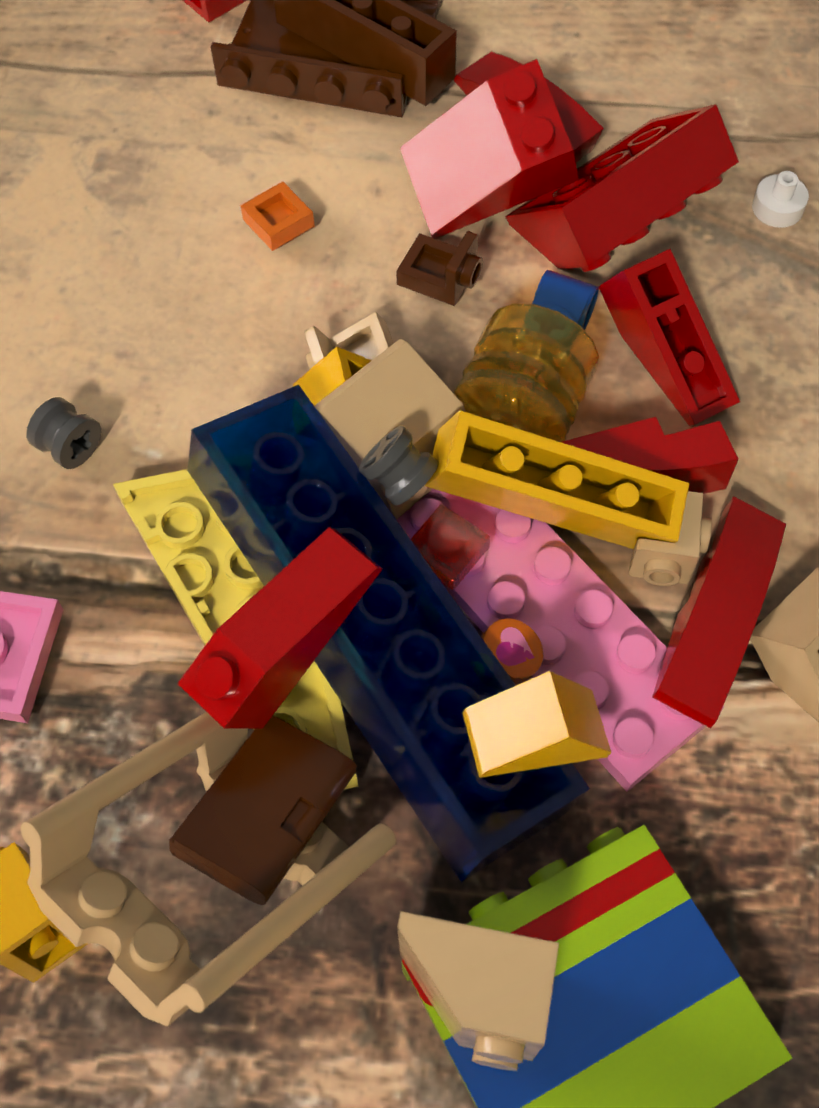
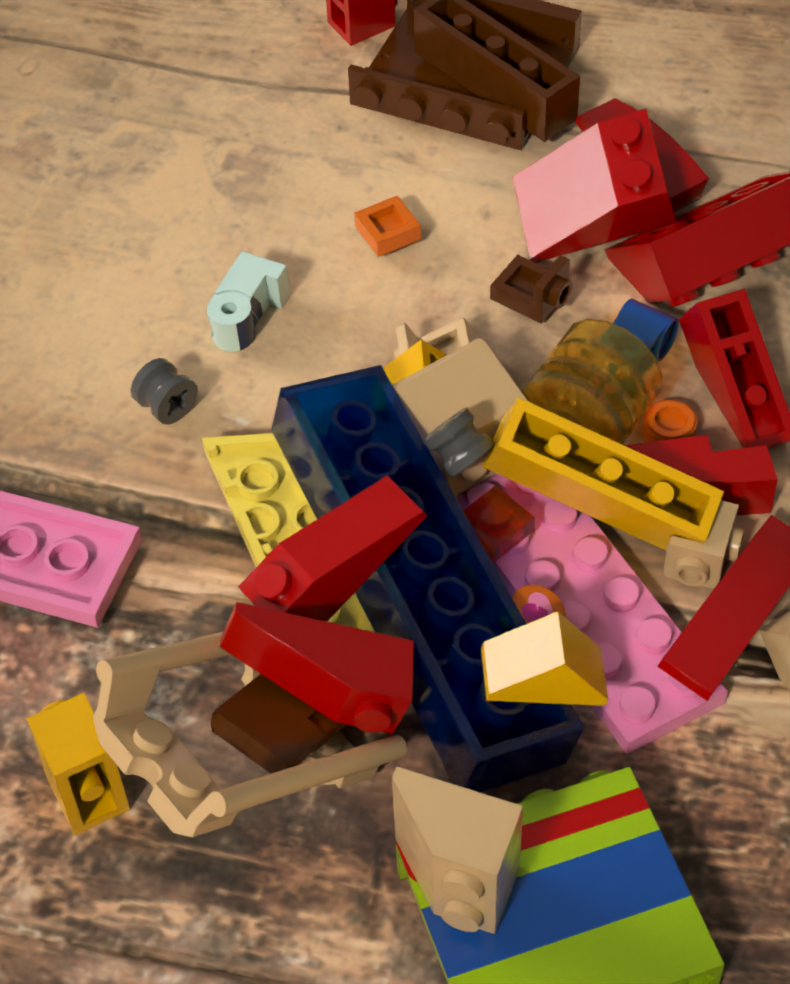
camera: 10 degrees right, 10 degrees down
none -> light aqua leg [207,251,291,352]
none -> red slope [220,602,414,734]
none -> orange tile [643,400,698,442]

